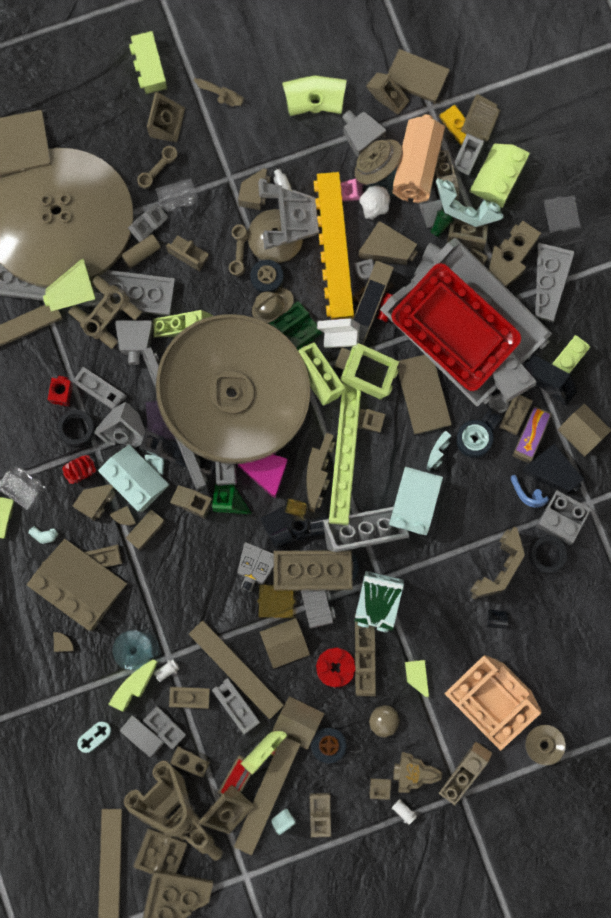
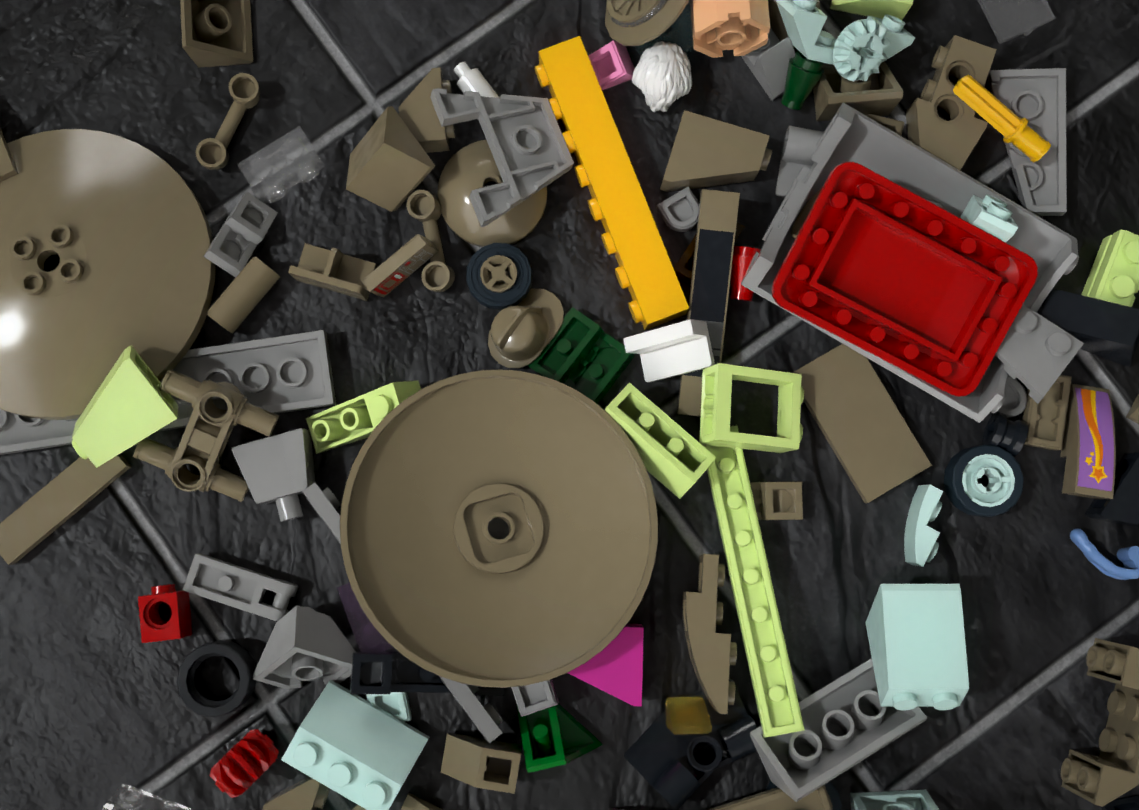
camera: 20 degrees left, 5 degrees up
none -> dark tan slope [346,106,435,212]
none -> dark tan tile [362,234,439,298]
none -> light aqua gear [833,19,890,82]
none -> yellow axle [953,75,1051,163]
none -> light aqua slope [960,194,1018,243]

